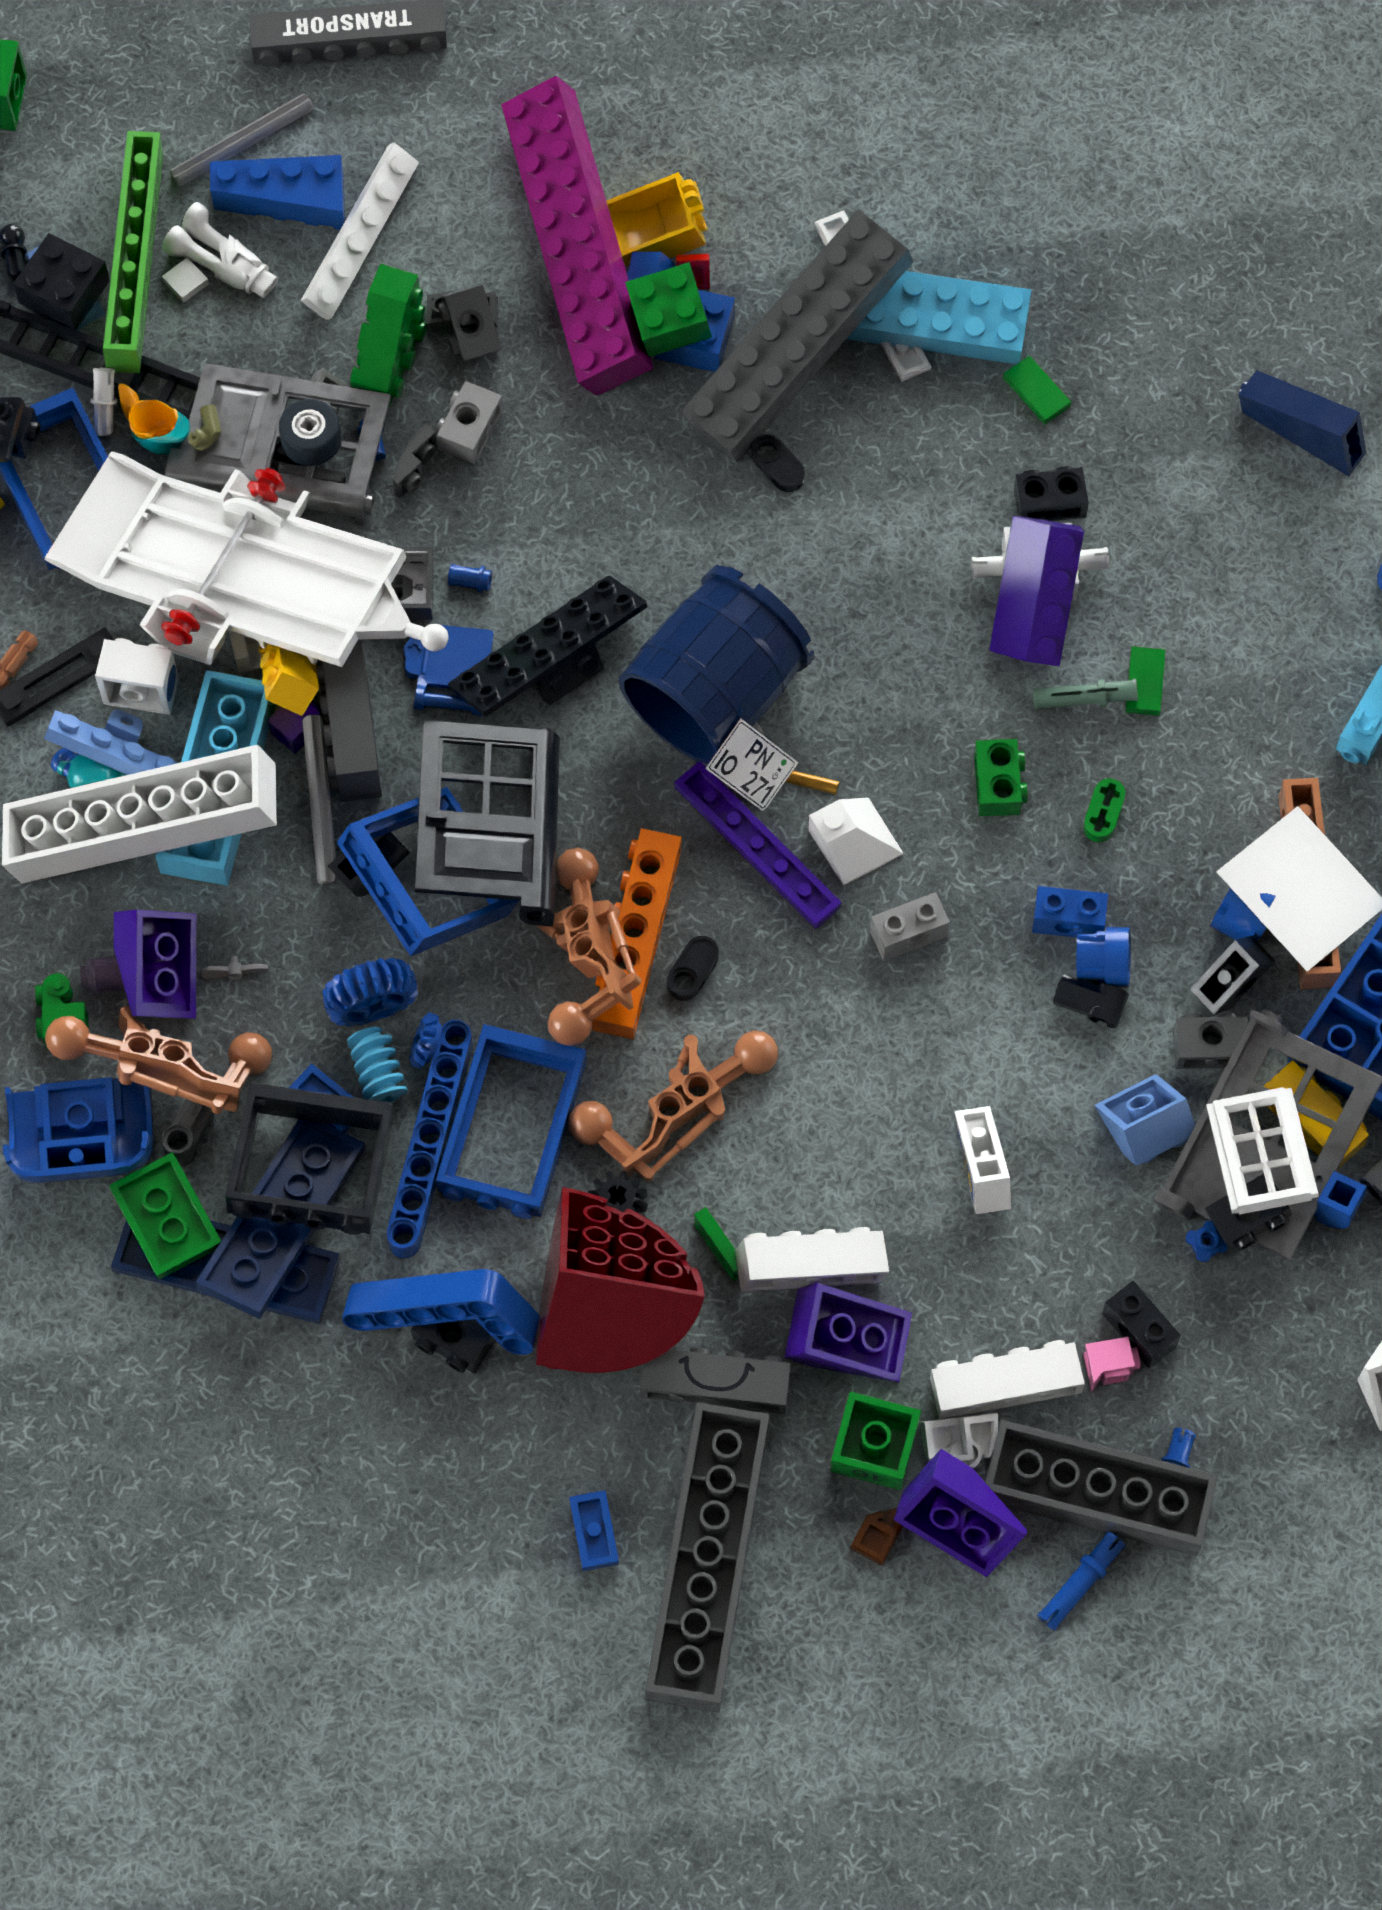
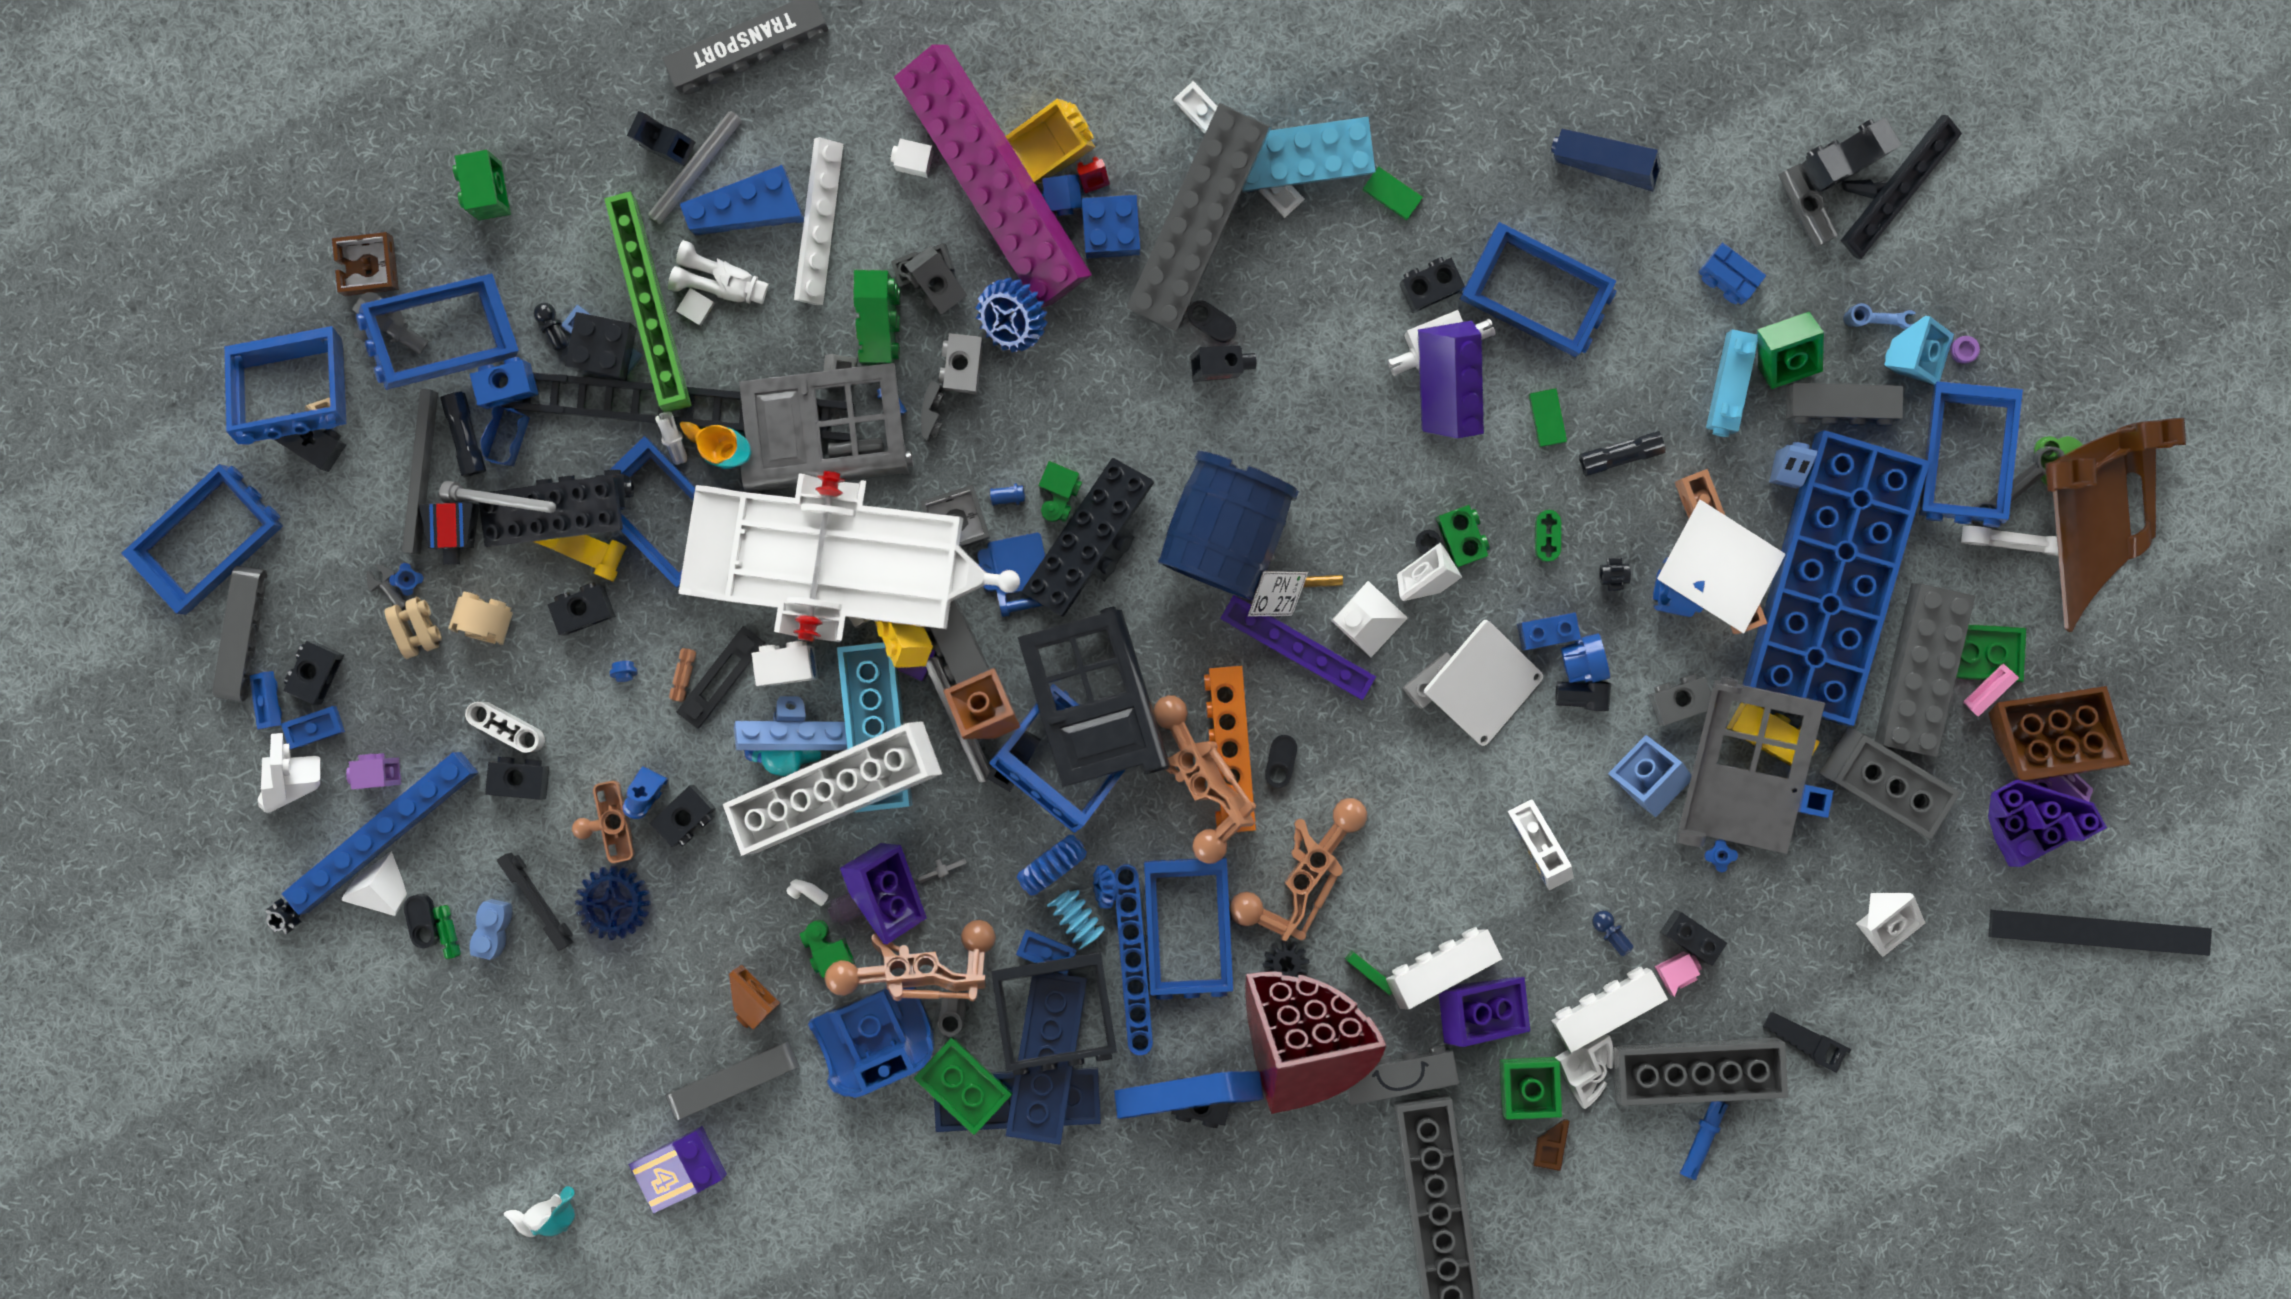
camera: 20 degrees left, 20 degrees up
olive arm [188,404,221,451] -> none
black wheel [279,399,341,466] -> none
blue plate [569,1490,619,1571] -> none
green brick [625,262,712,357] -> none
dark purple slope [894,1449,1027,1577] -> none
sand green pin [1033,679,1138,710] -> none
blue pin [1161,1428,1196,1468] -> none
black brick [1190,936,1275,1014] -> none
black brick [1205,1173,1292,1251] -> none
white piece [1206,1087,1319,1215] -> none
none -> black brick [627,111,696,166]
none -> white arm [786,879,829,906]
none -> white brick [891,139,934,178]
none -> dark orange slope [943,668,1021,739]
none -> blue gear [975,278,1048,352]
none -> green brick [1038,461,1082,522]
none -> black torso [1190,345,1257,382]
none -> white slope [1397,543,1462,601]
none -> black bush [1415,529,1441,554]
none -> white piece [1424,620,1543,746]
none -> blue door [1459,222,1617,358]
none -> black axle [1579,431,1666,477]
none -> dark blue axle [1592,910,1634,956]
none -> black gear [1599,558,1631,591]
none -> black piece [1763,1012,1852,1073]

